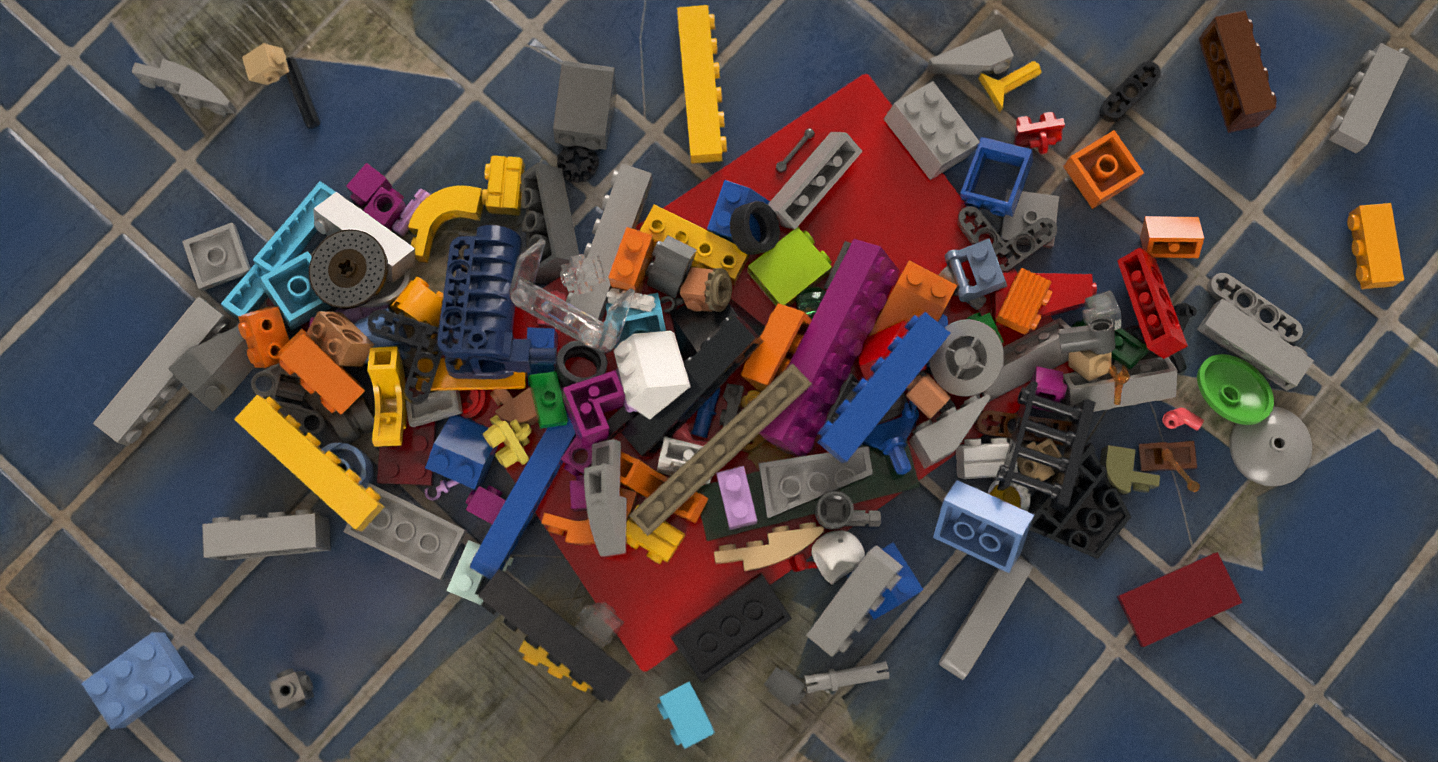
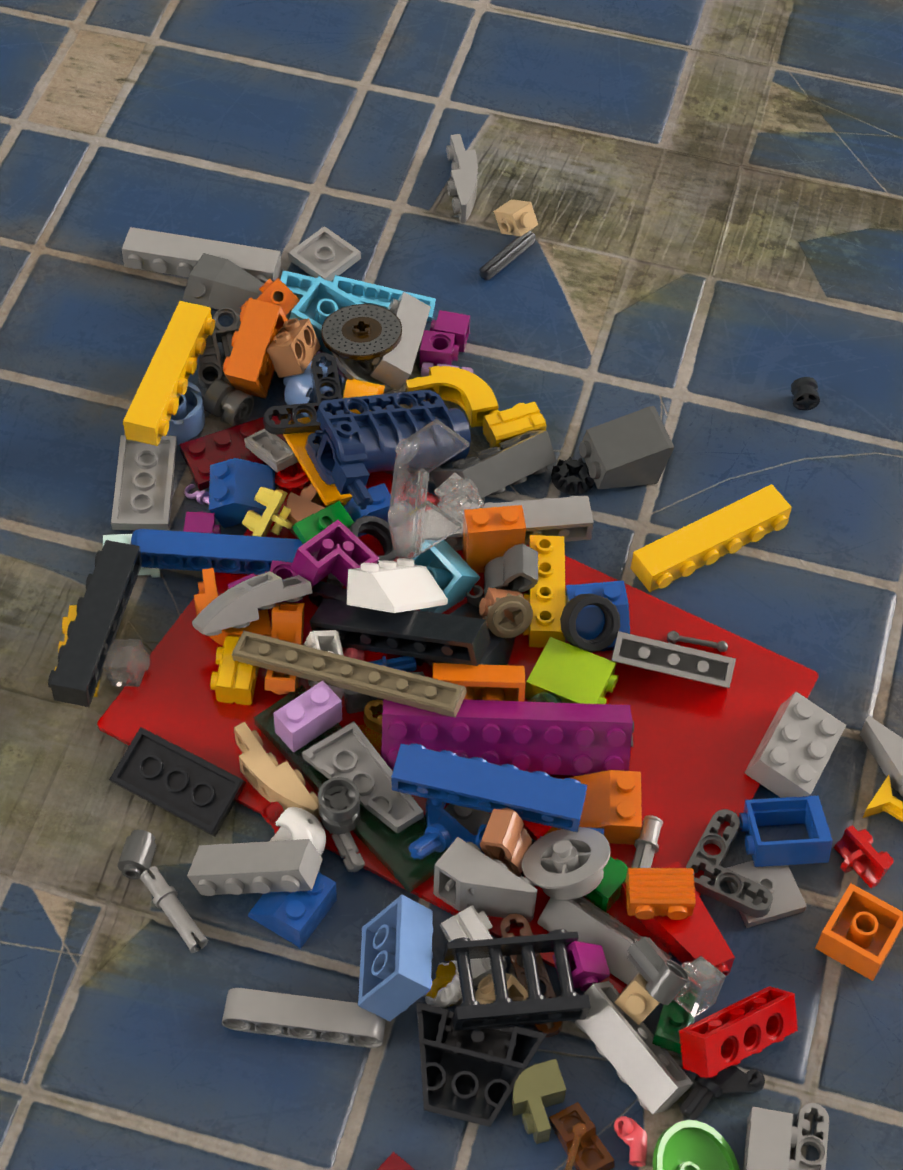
camera: 60 degrees right, 25 degrees down
light grey brick [203,509,331,561] -> none
yellow arch [367,346,407,447] -> none
white axle [606,288,656,312] -> none
medium azure brick [657,681,715,749] -> none
sand blue plate [944,239,1007,302] -> none
clear orange hand [1109,365,1130,405] -> none
orange brick [1140,216,1204,258] -> none

